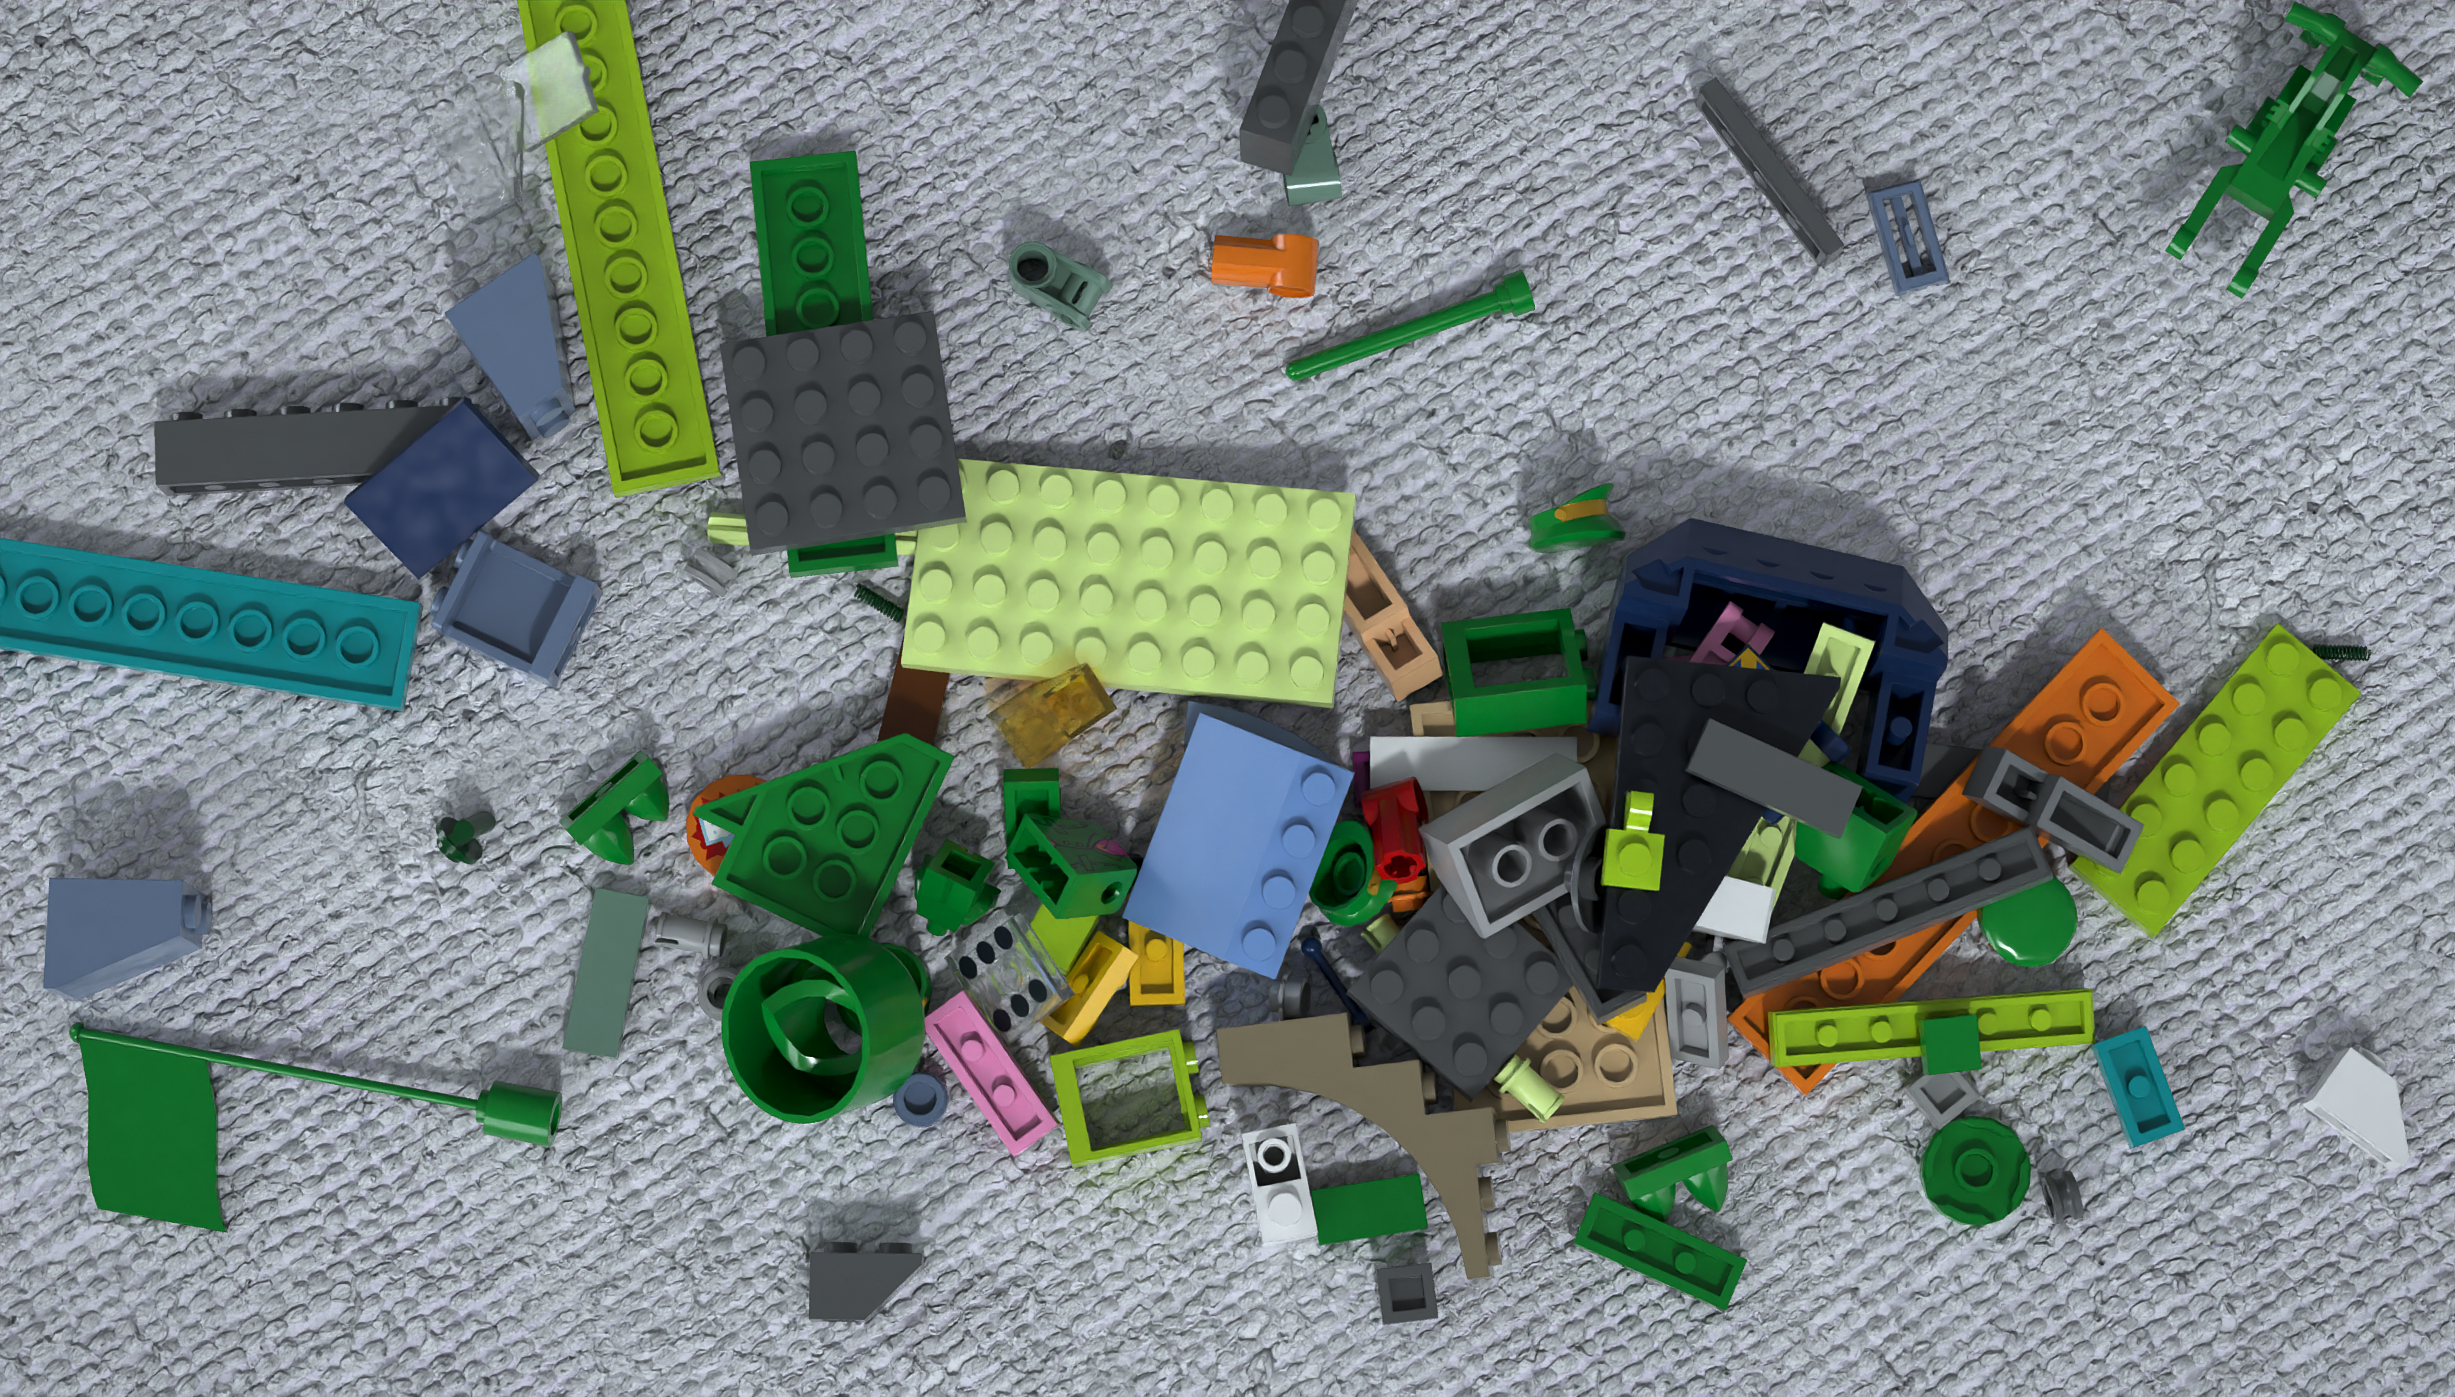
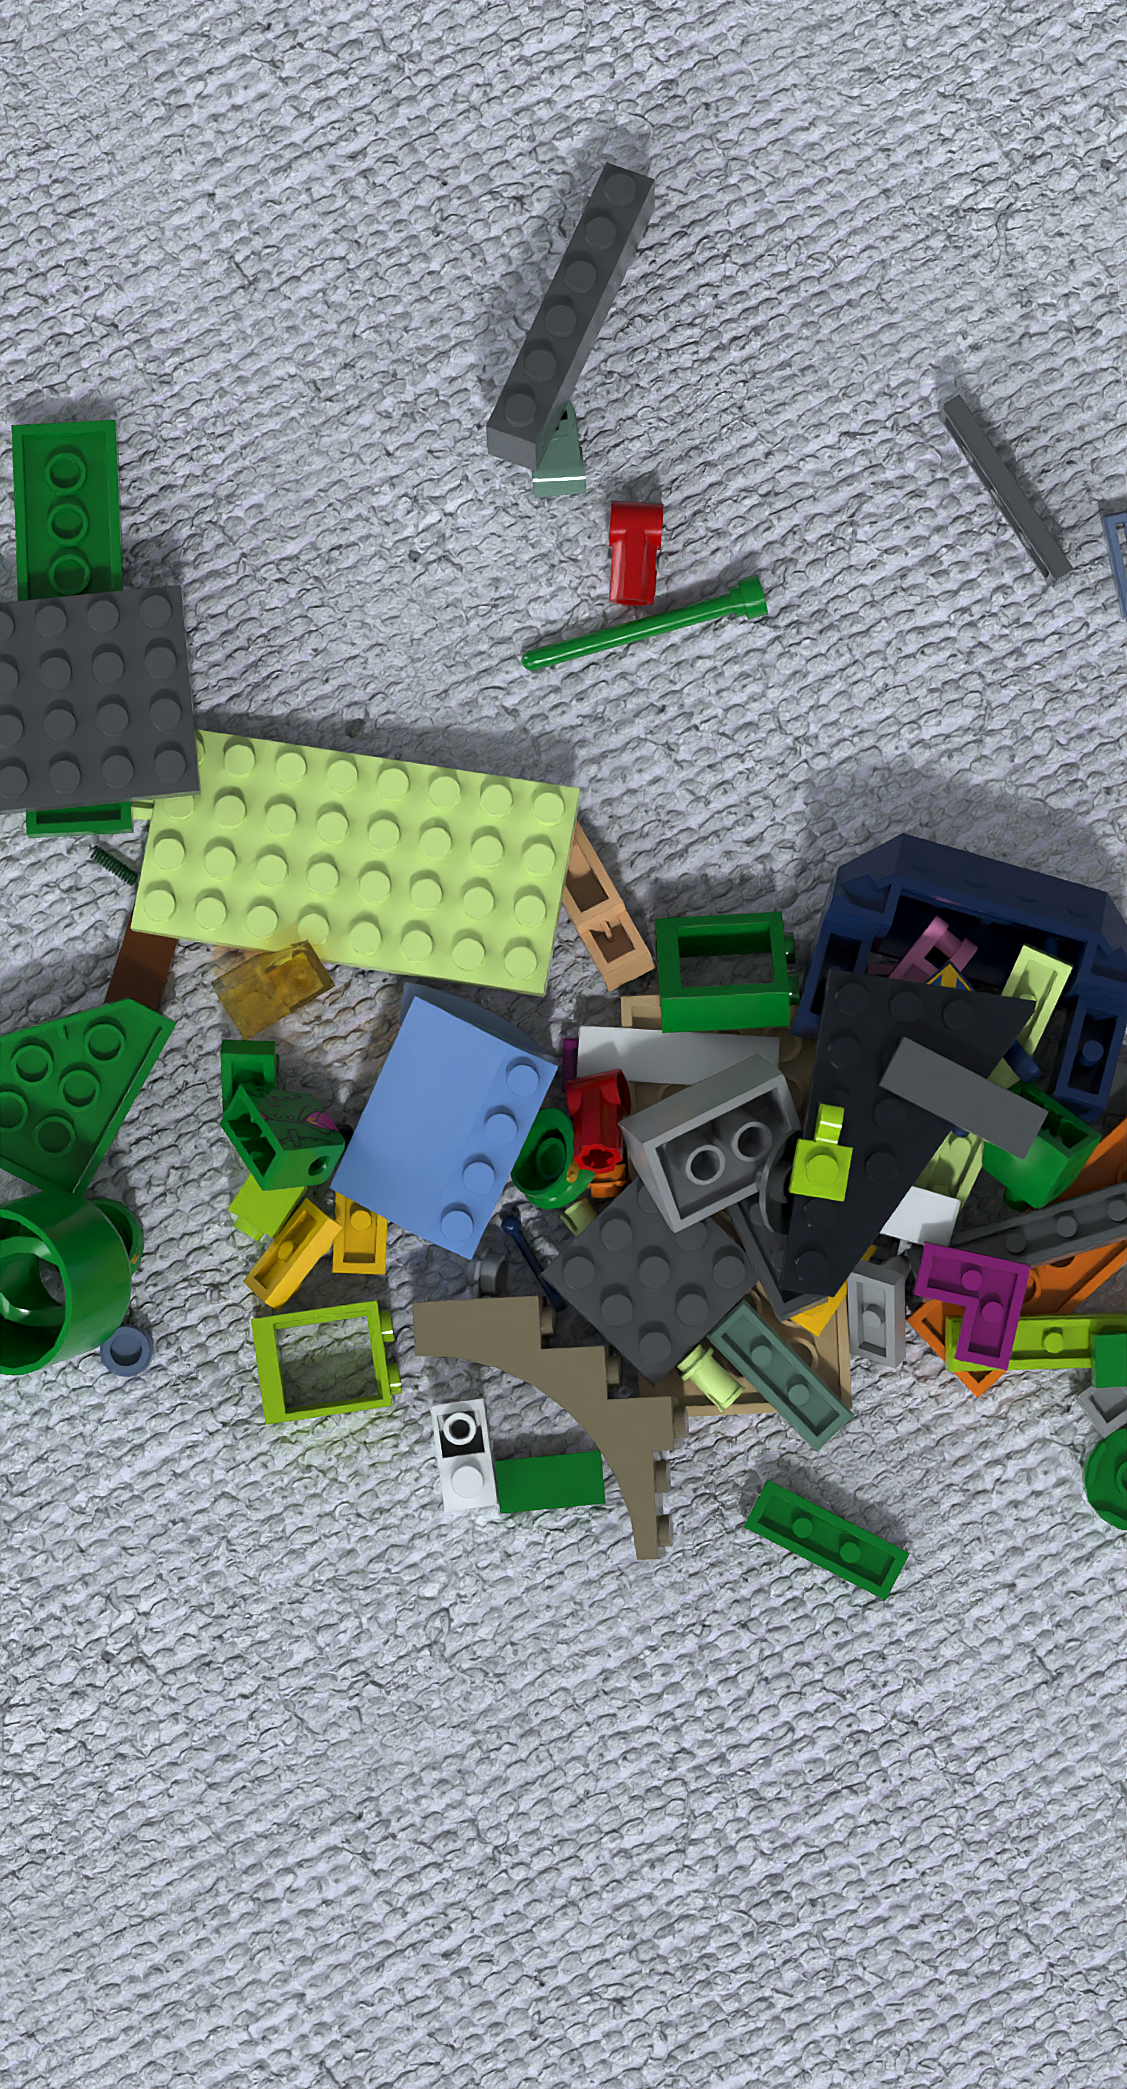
camera: 10 degrees right, 5 degrees up
dark grey slope [809,1242,925,1322] -> none
green piece [914,839,1001,936] -> none
bright pink plate [925,990,1061,1157] -> none
clear tile [944,902,1075,1047] -> none
sand green piece [1009,241,1113,332] -> none
orange piece [1211,234,1319,298] -> none
dark grey plate [1376,1263,1438,1325] -> none
green piece [1528,483,1626,553] -> none
green tile [1611,1125,1733,1222] -> none
none -> red piece [609,500,664,607]
none -> sand green tile [705,1300,855,1452]
none -> magenta plate [913,1241,1031,1371]

